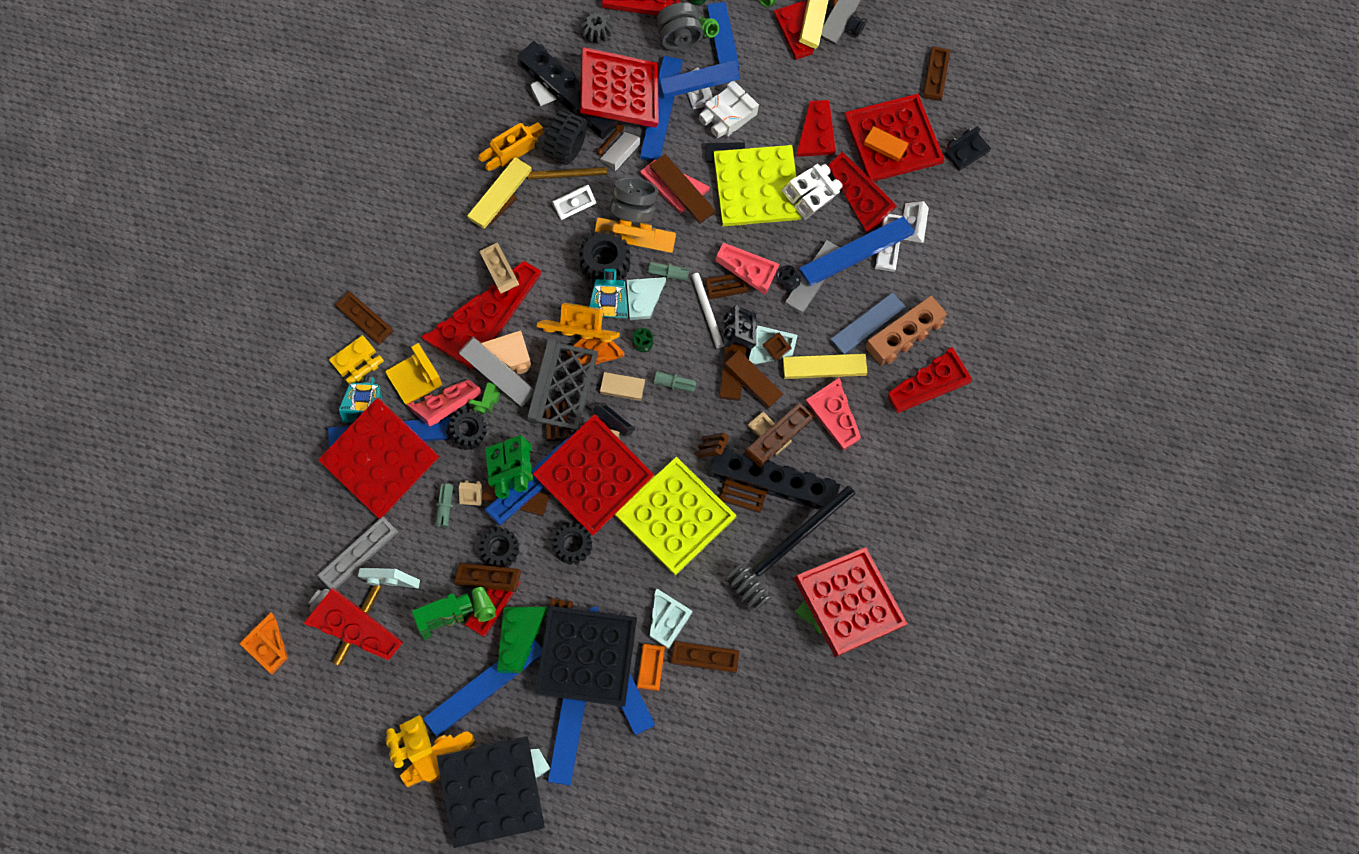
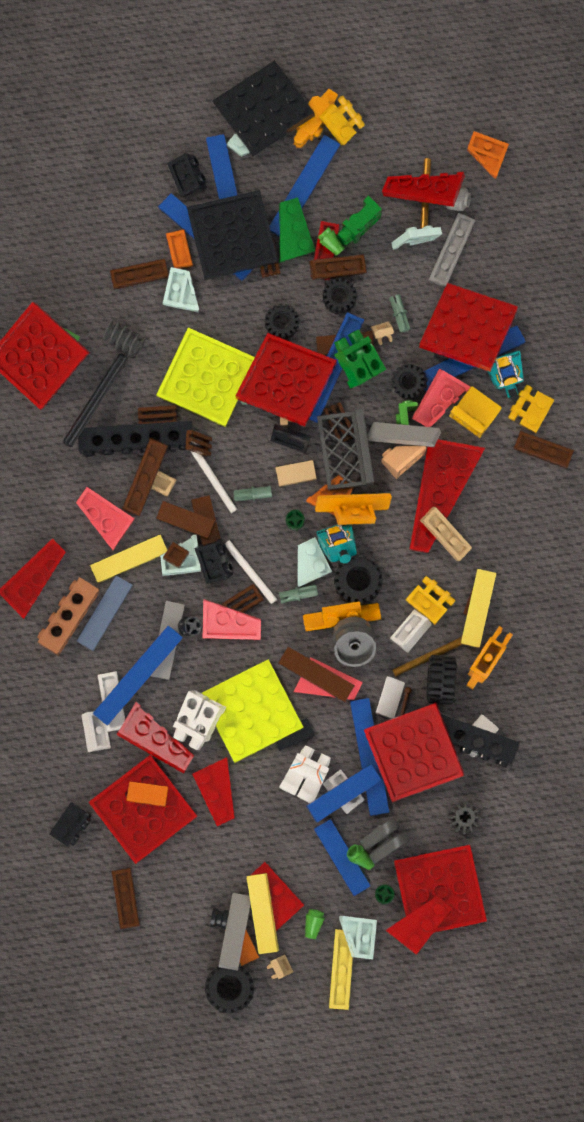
camera: 160 degrees right, 10 degrees up
none -> black bracket [167,153,207,197]
none -> white bar [191,451,237,513]
none -> yellow plate [405,576,456,625]

